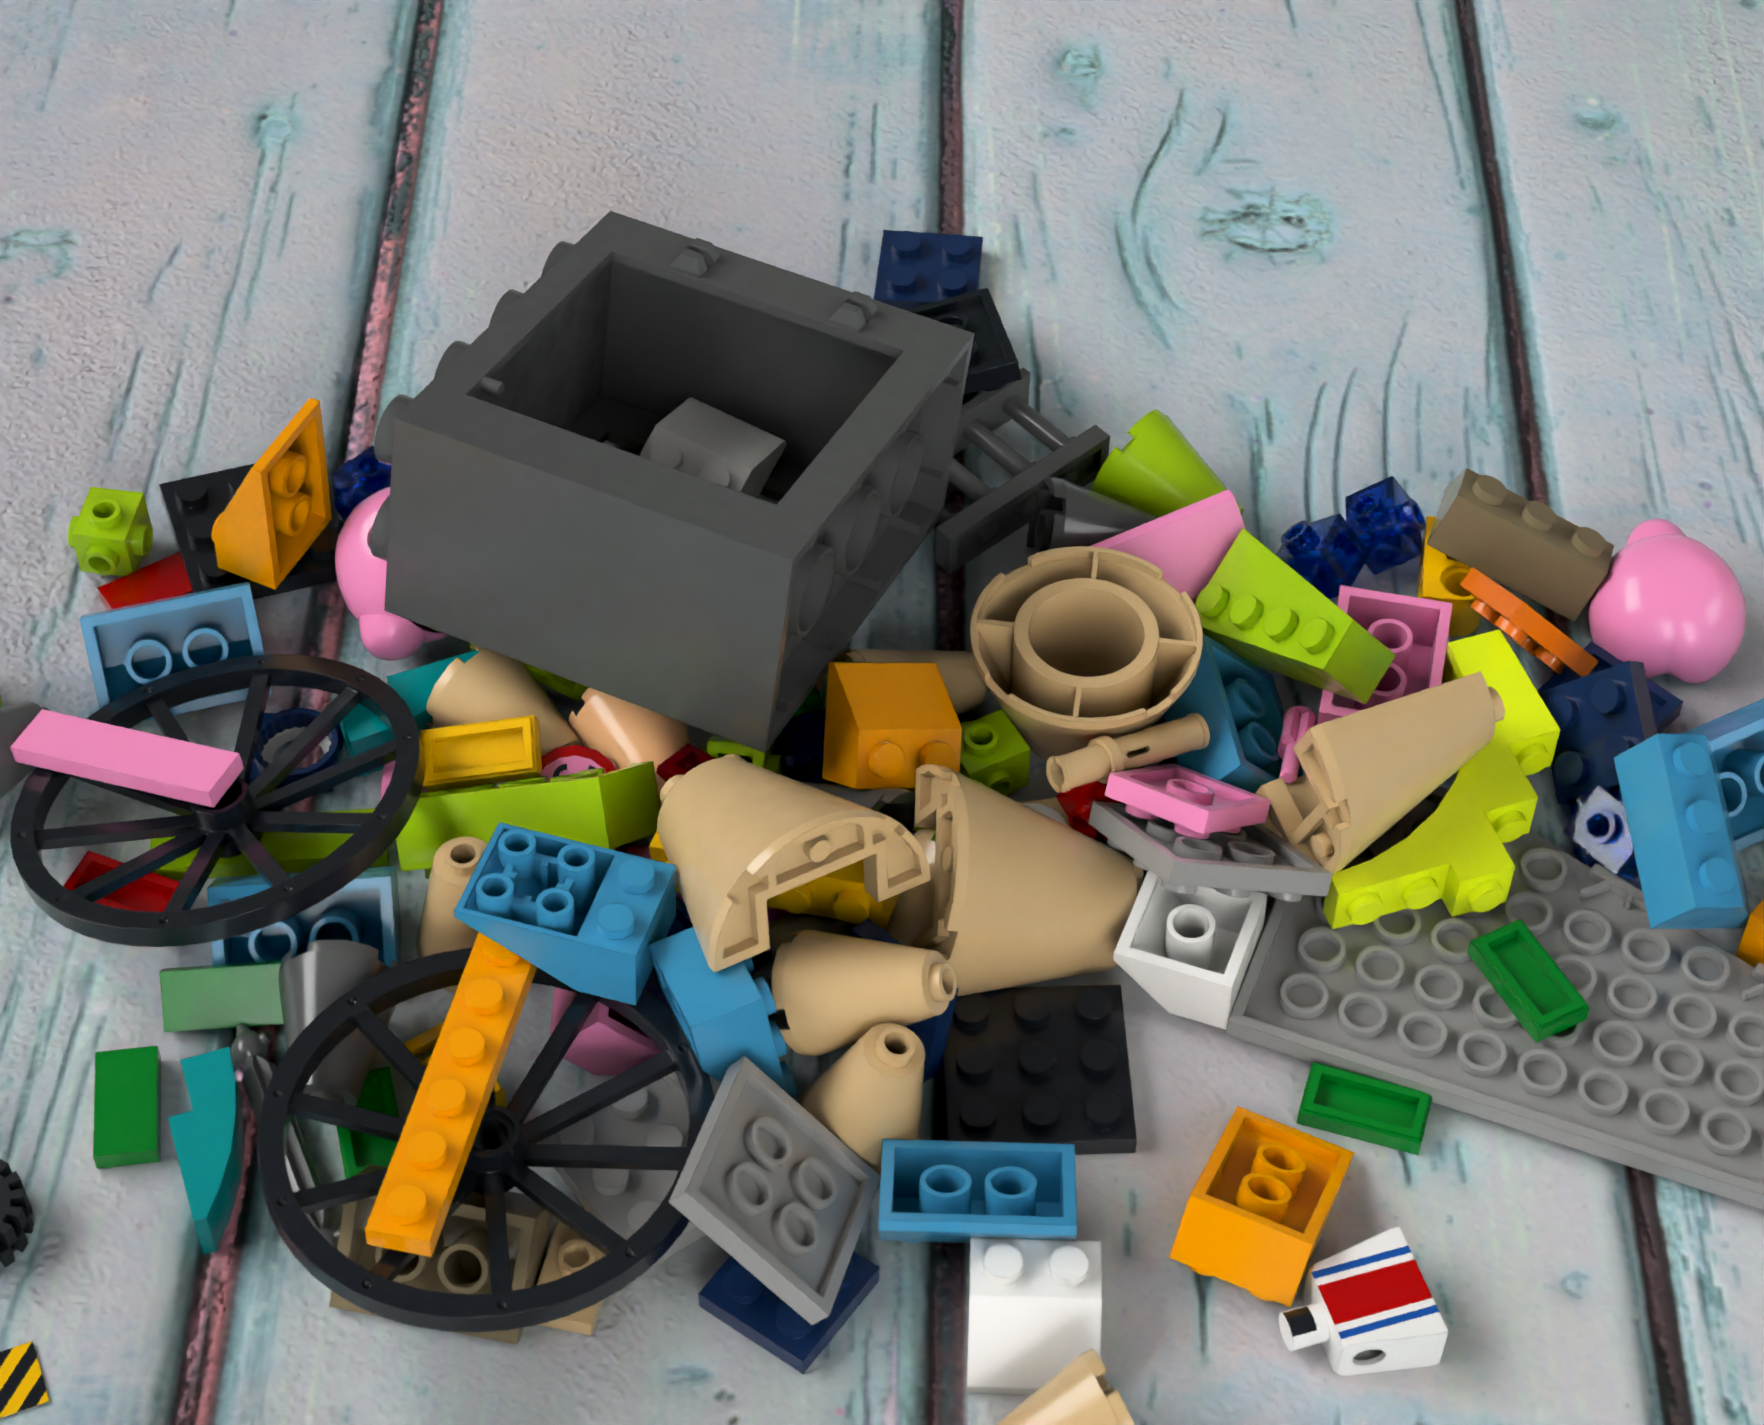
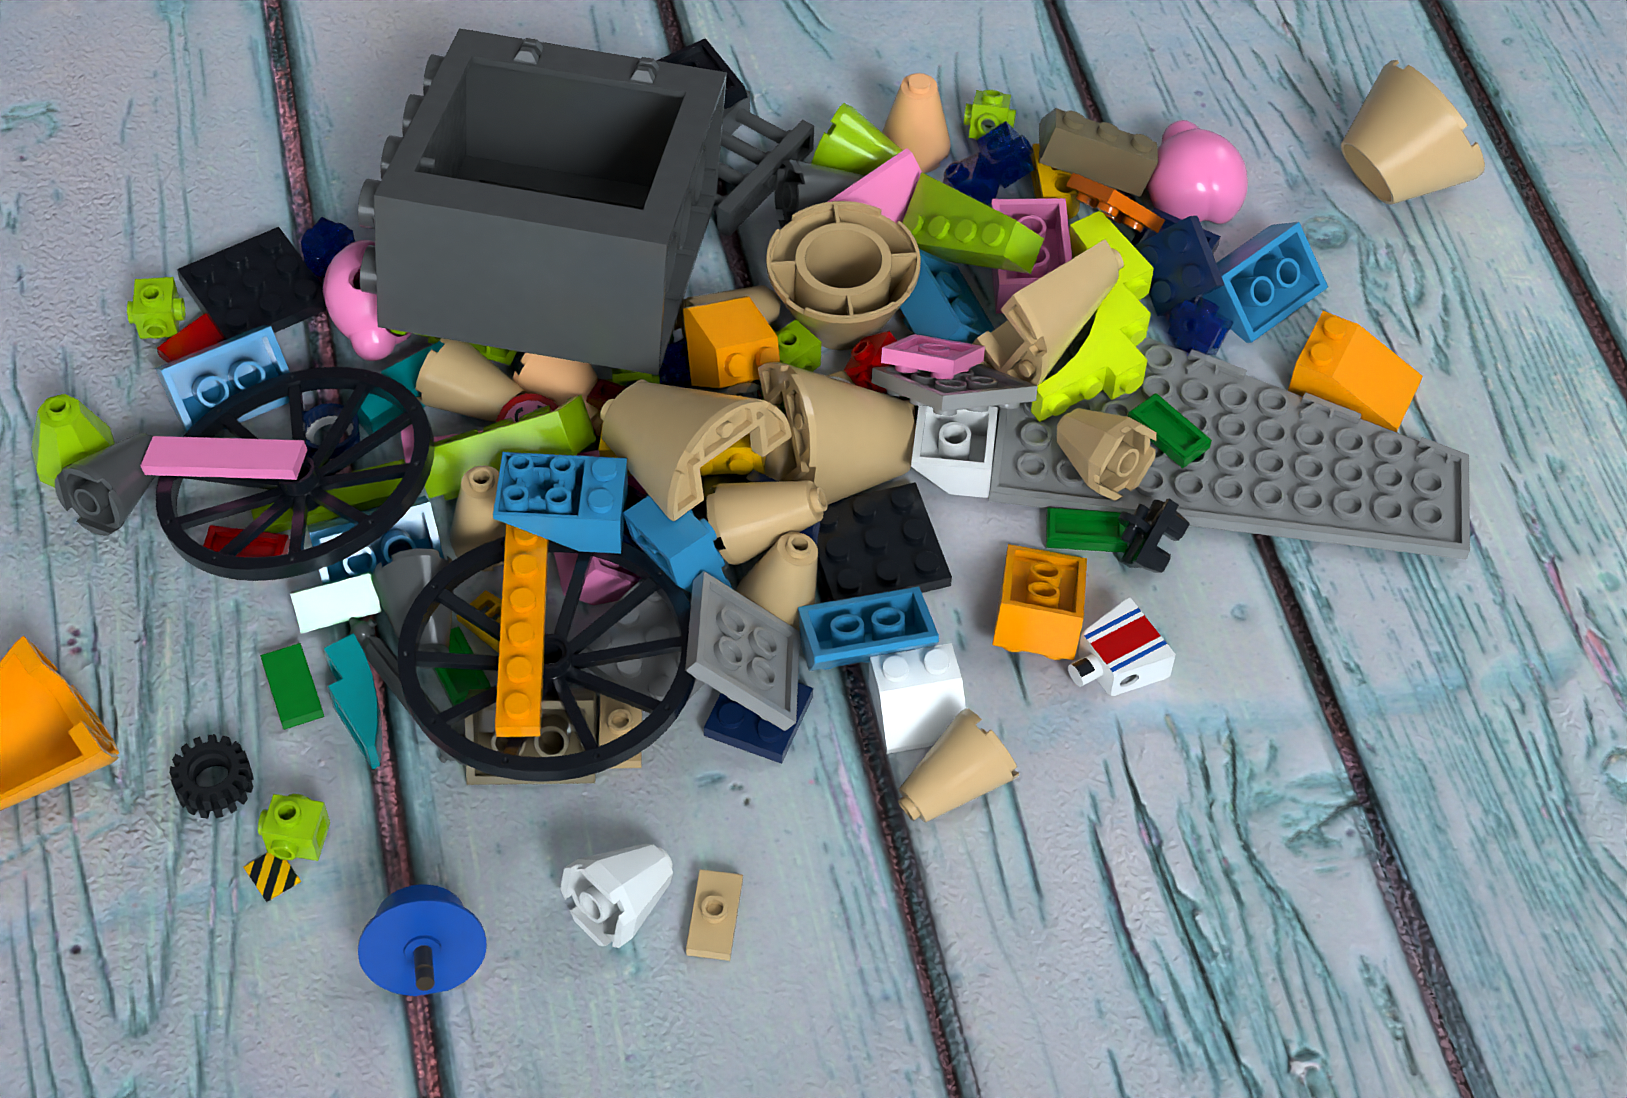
camera: 15 degrees left, 5 degrees up
light orange slope [211,398,332,590] -> none
yellow tile [421,715,542,792] -> none
white slope [639,397,787,498] -> none
dark blue plate [874,230,983,310] -> none
tan pin [1046,713,1210,793] -> none
bright pink axle [1277,706,1317,784] -> none
dark azure slope [1614,733,1751,929] -> none
none -> lime brick [258,794,330,861]
none -> light nougat cone [882,73,951,173]
none -> lime brick [963,90,1016,145]
none -> tan cone [1057,408,1157,501]
none -> black hips [1117,499,1190,573]

